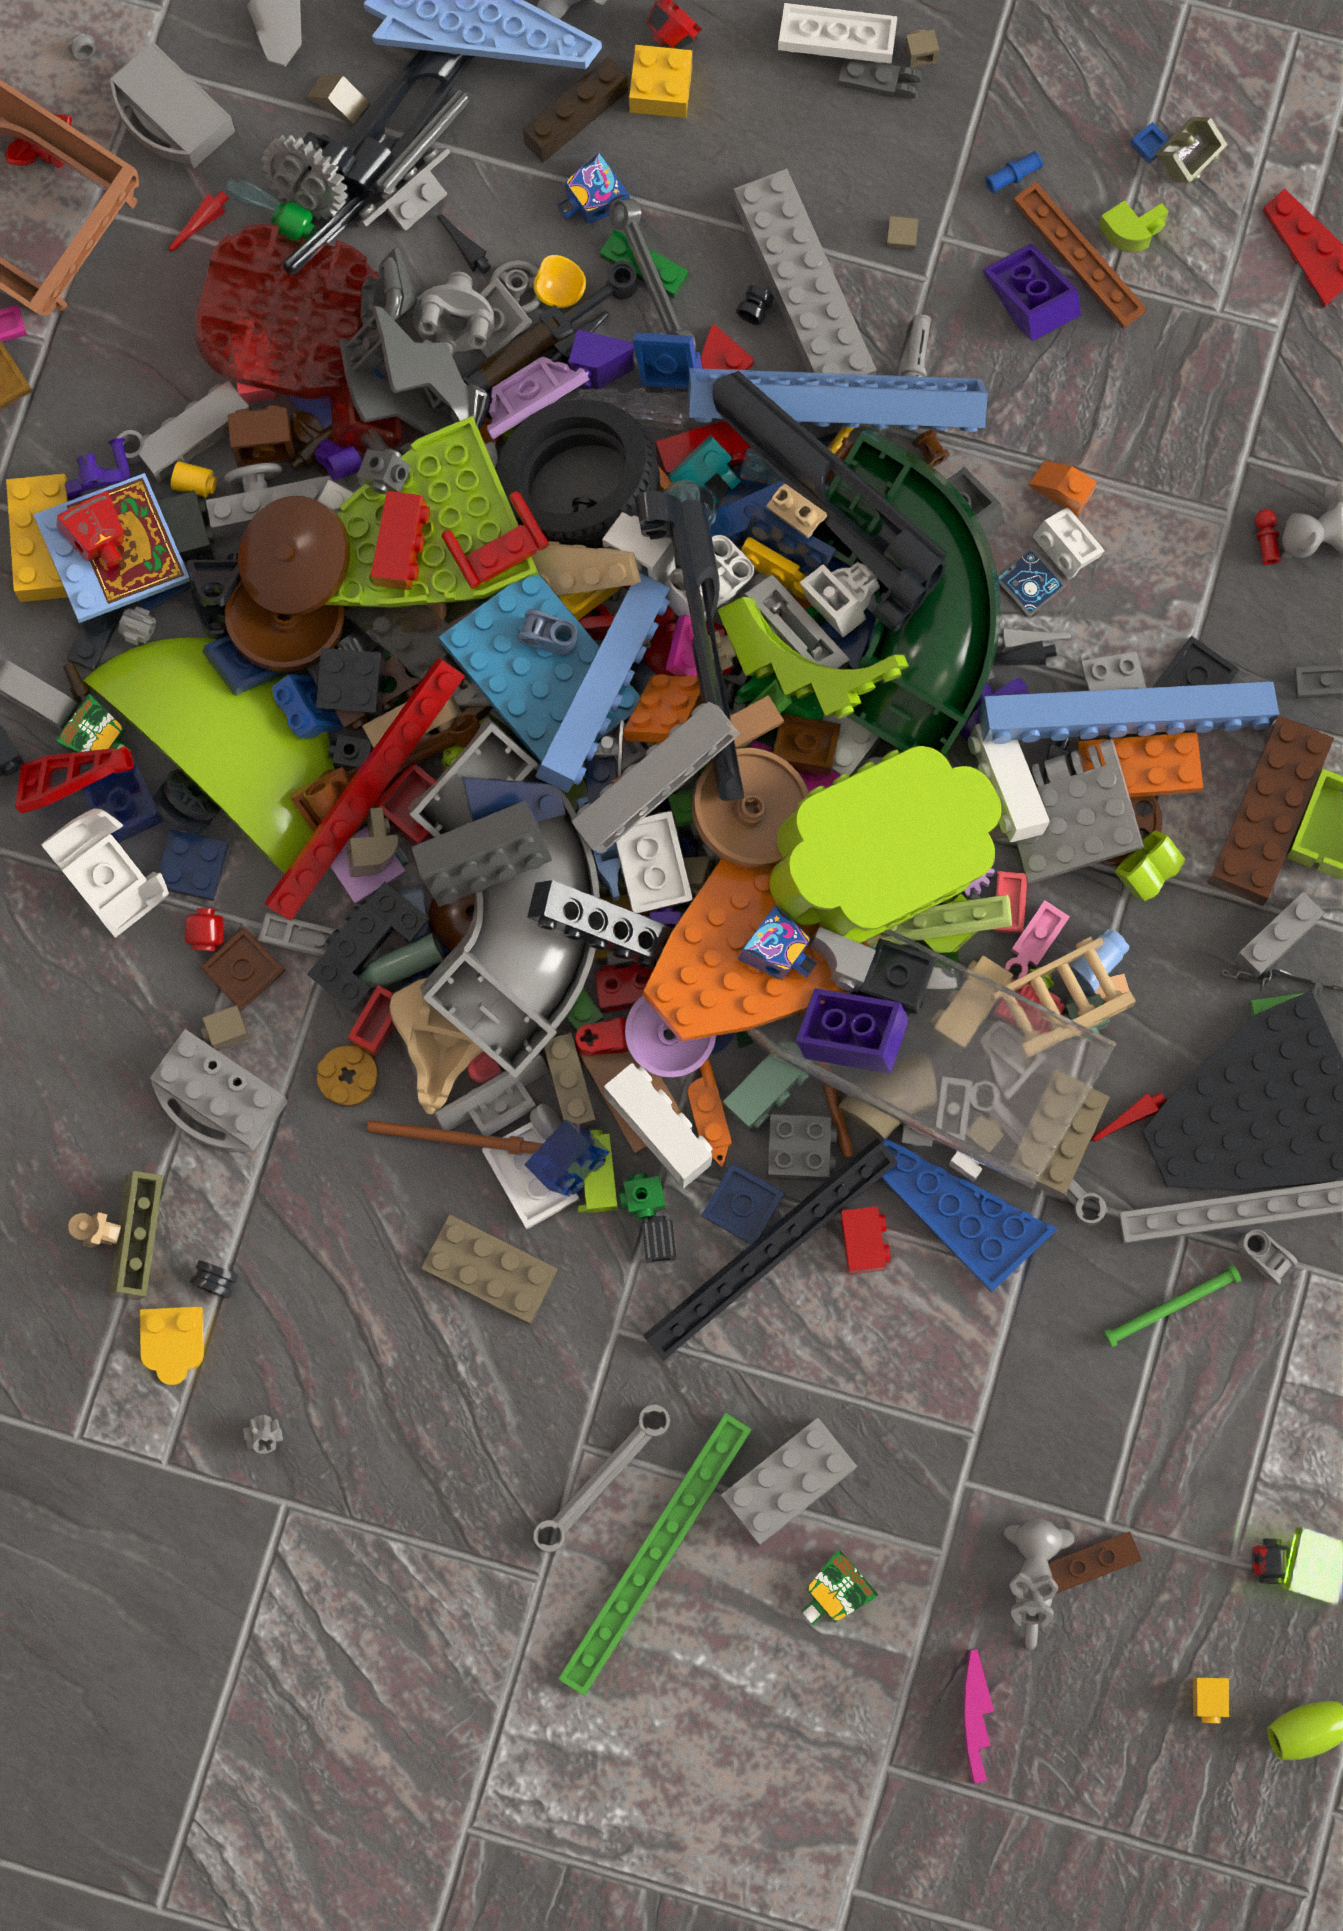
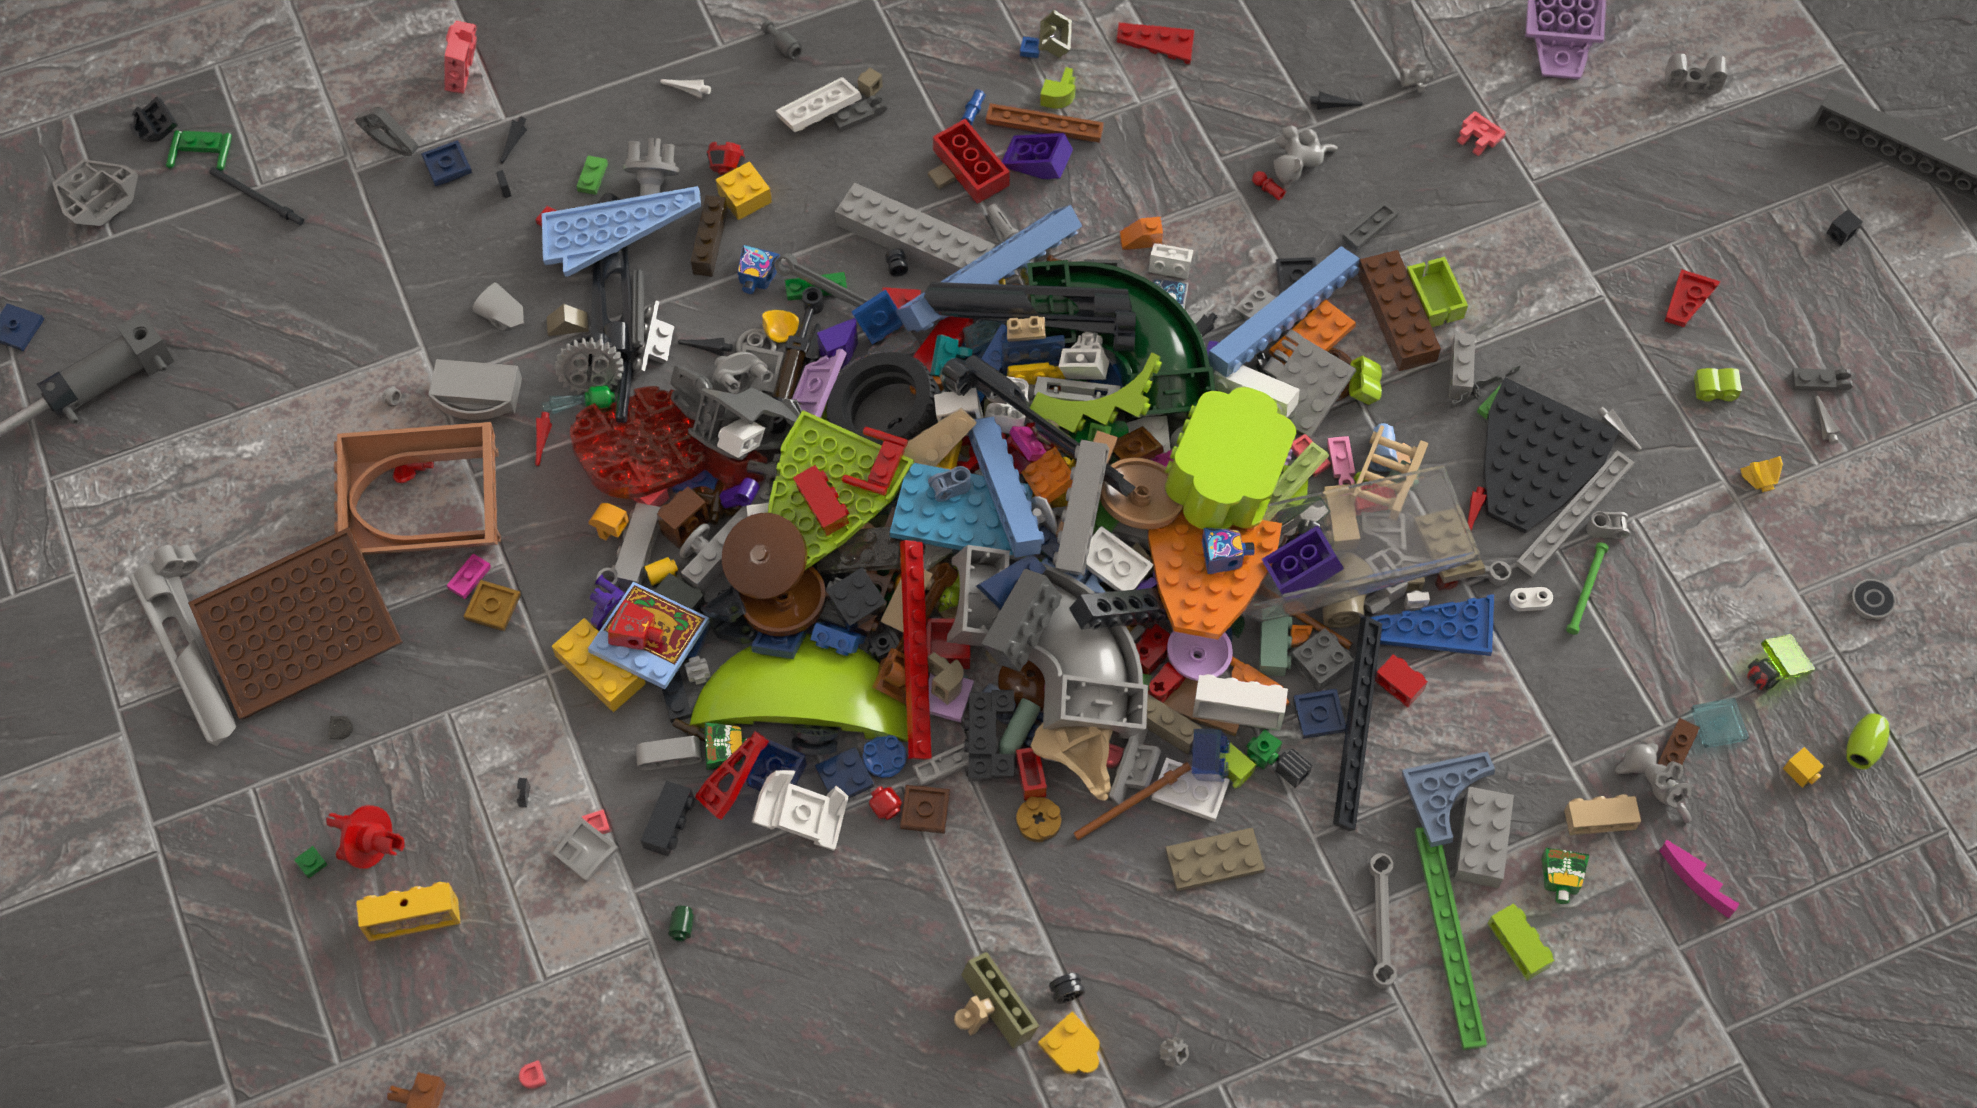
camera: 40 degrees left, 15 degrees down
light grey piece [149,1029,288,1152] -> none
dark tan brick [200,1005,250,1051] -> none
dark grey brick [357,449,411,495] -> none
light grey tile [530,1104,564,1140] -> none
light grey arch [809,926,876,992] -> none
black tile [858,938,937,1015] -> none
none -> light orange brick [588,503,629,541]
none -> white brick [717,418,765,458]
none -> blue dish [862,735,907,778]
none -> red brick [933,119,1010,204]
none -> orange tile [1290,625,1312,648]
none -> sand blue plate [1402,752,1495,847]
none -> lime brick [1487,903,1554,981]
none -> white plate [1509,587,1553,611]
none -> tan brick [1564,795,1641,835]
none -> clear light blue plate [1691,698,1749,748]

